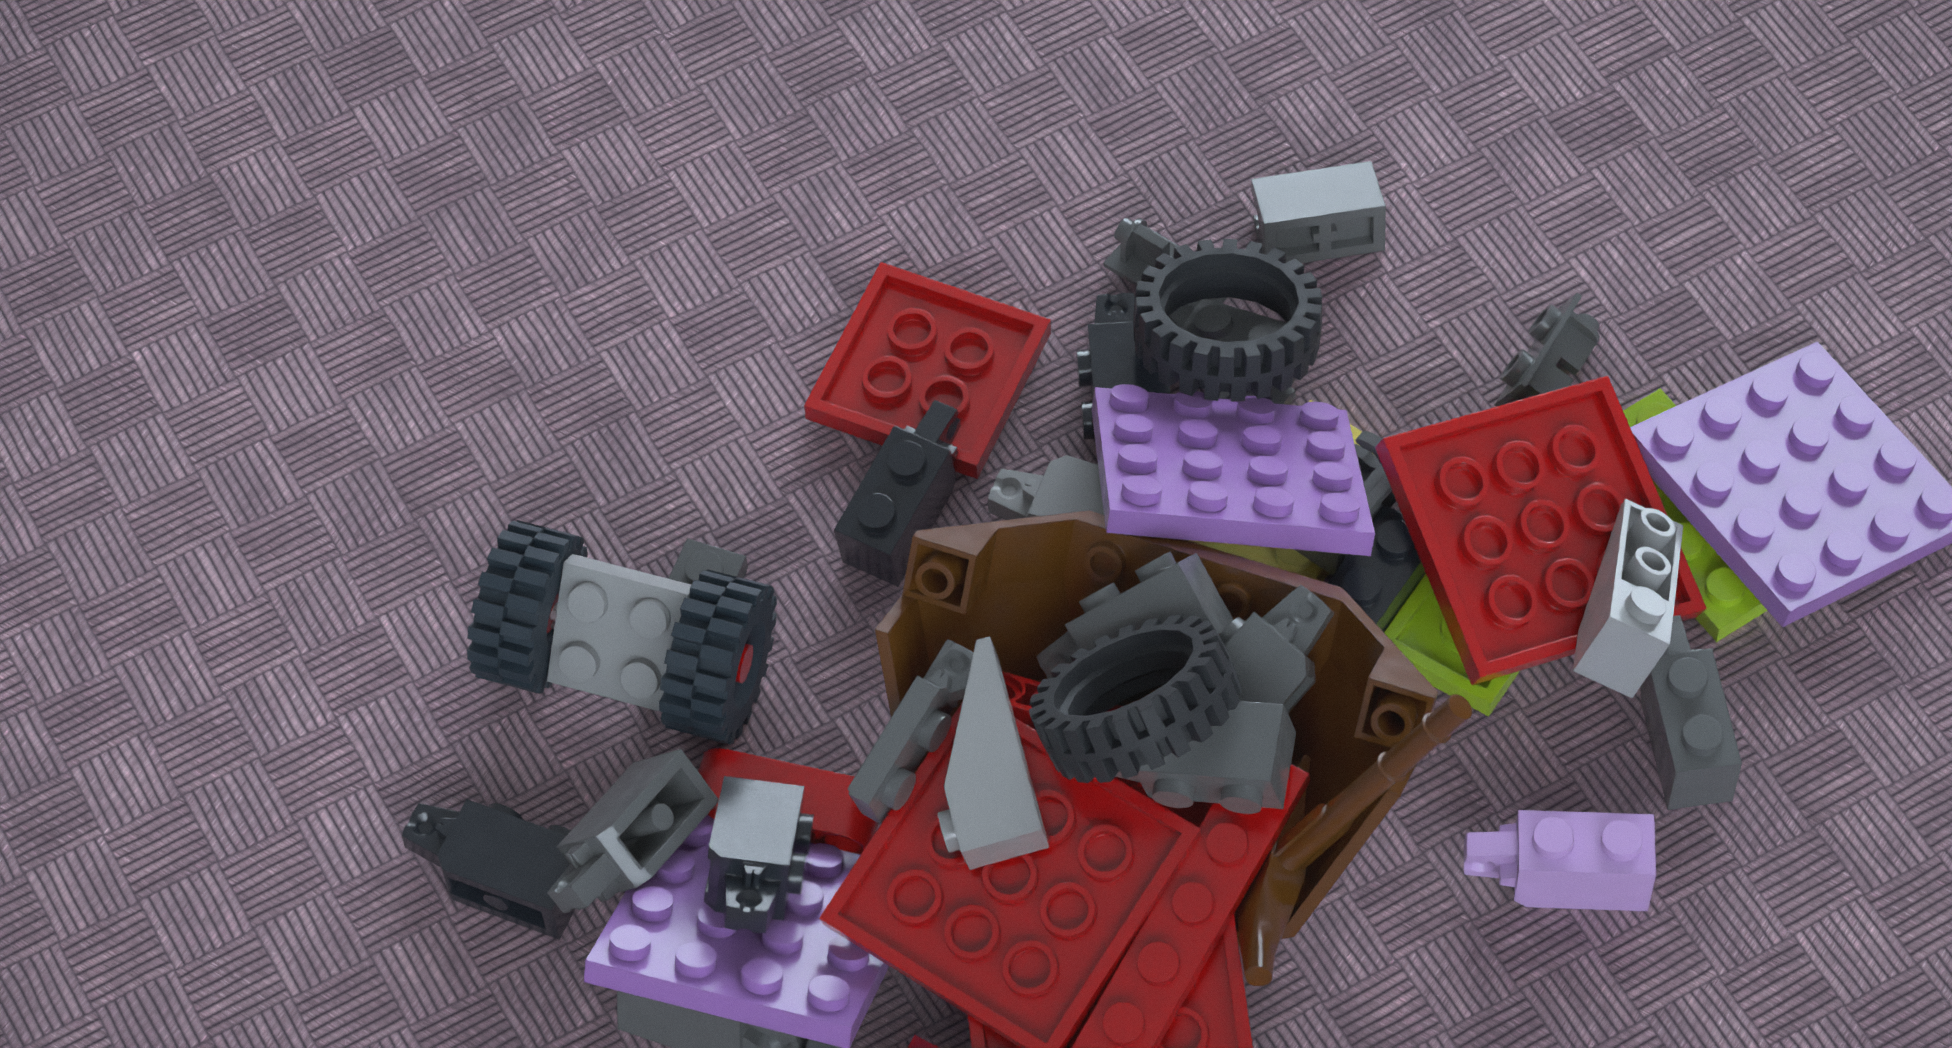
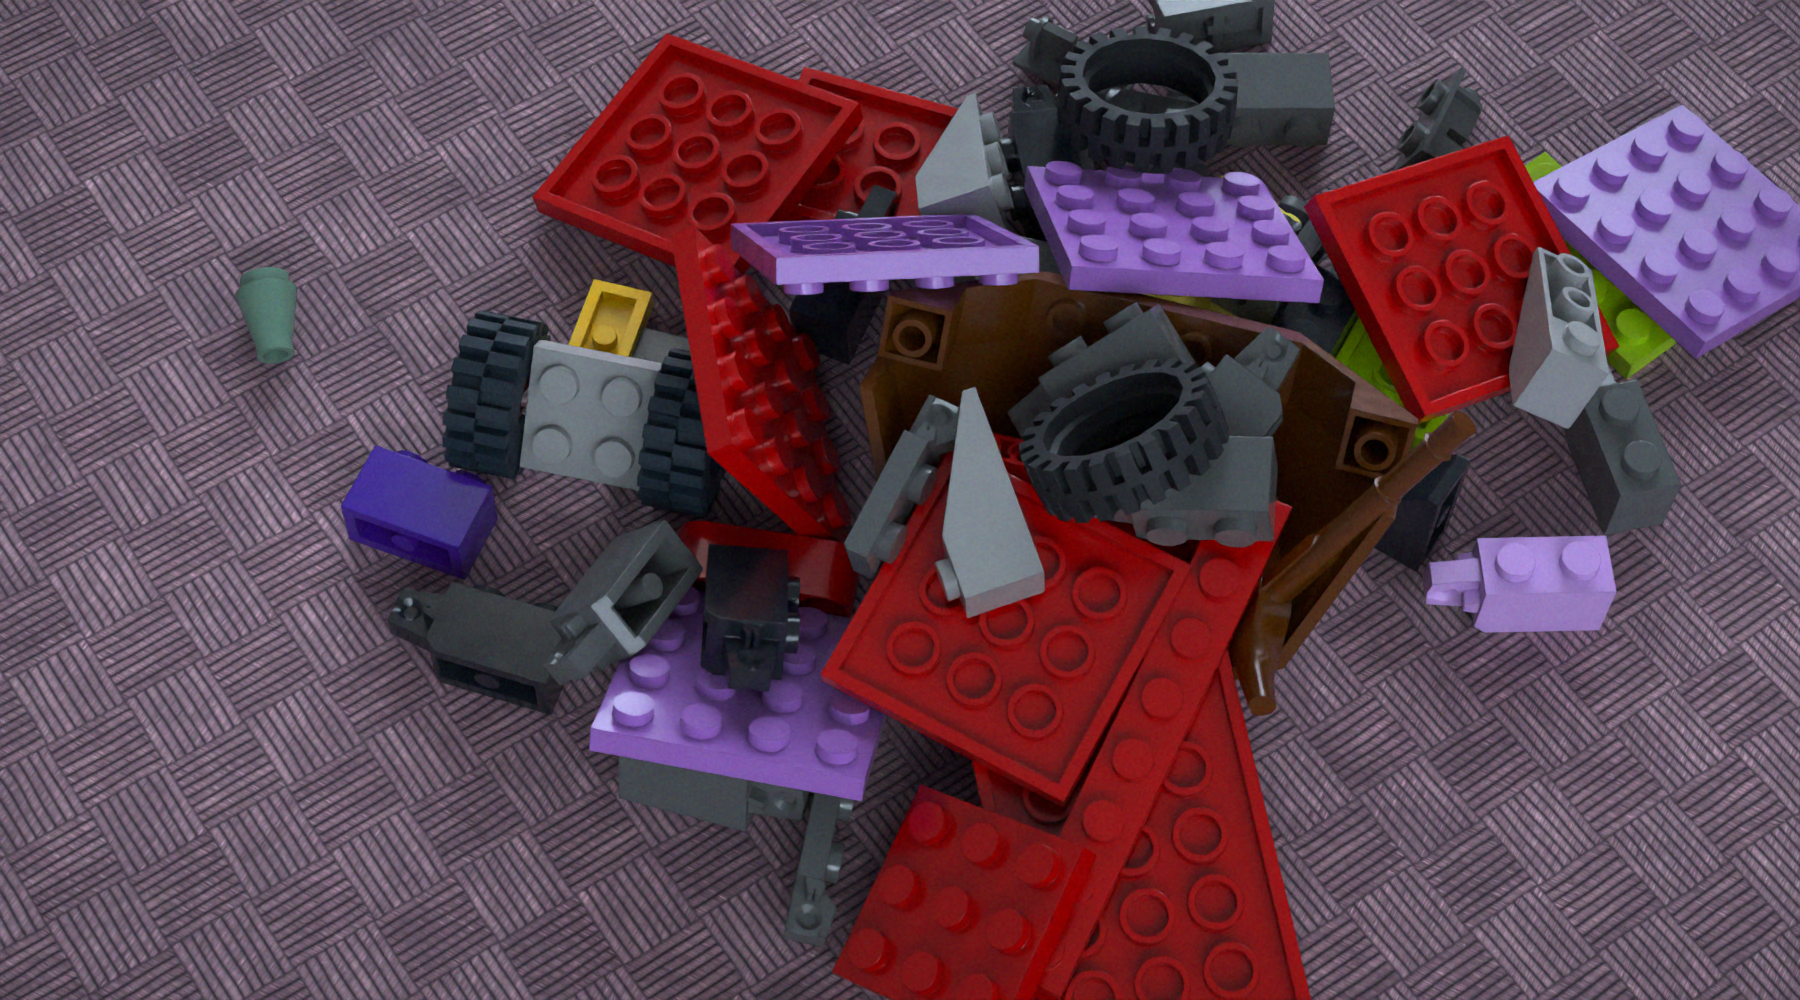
camera: 10 degrees left, 0 degrees up
none -> sand green cone [235,267,297,364]
none -> dark purple brick [341,445,498,580]
none -> red plate [532,33,863,275]
none -> yellow plate [568,279,654,357]
none -> red plate [670,225,851,543]
none -> medium lavender plate [731,213,1039,295]
none -> light grey slope [915,93,1014,230]
none -> dark grey hinge [1166,53,1335,147]
none -> black slope [1374,454,1470,572]

